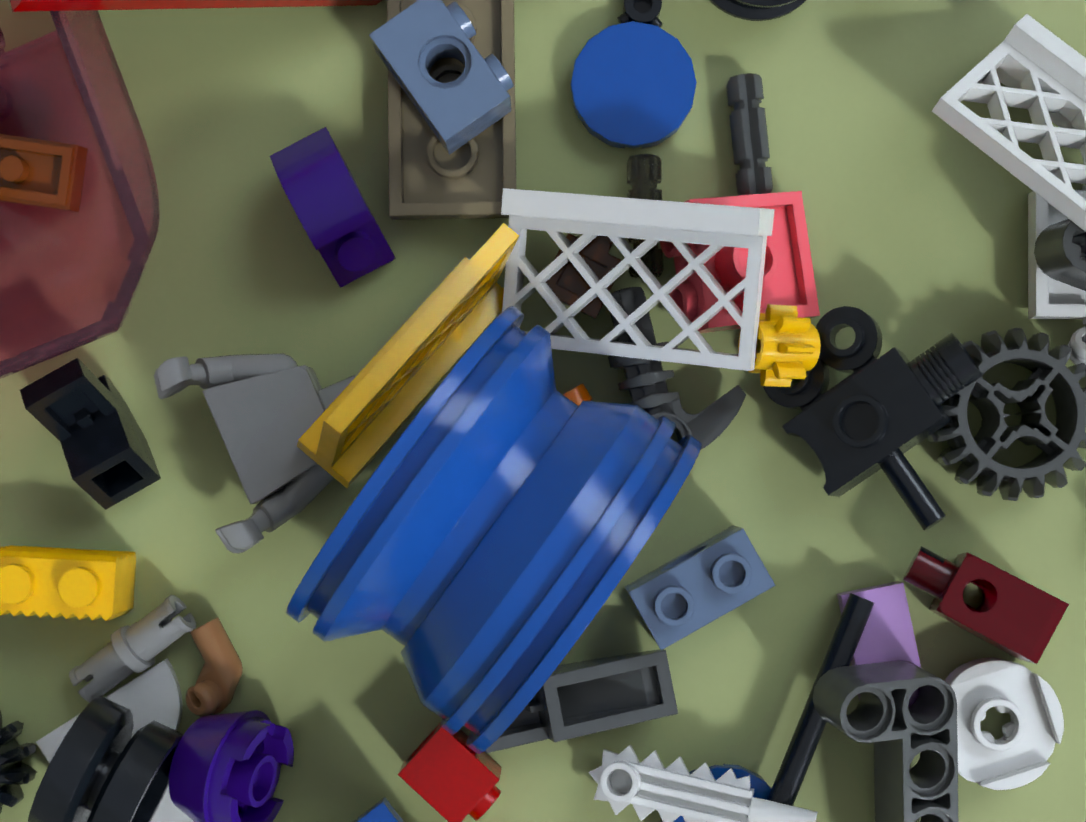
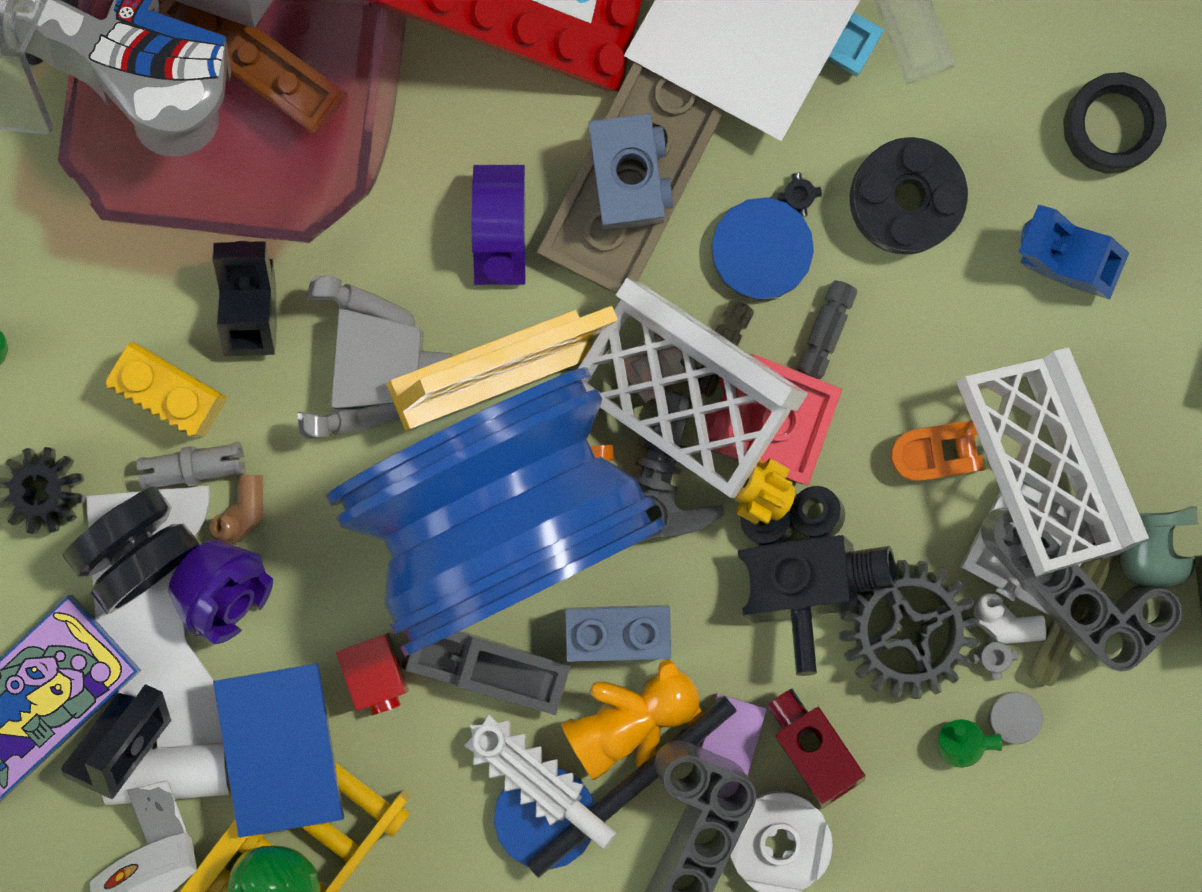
camera: 25 degrees right, 0 degrees up
none -> light orange piece [561,659,703,780]
none -> orange plate [890,420,986,481]

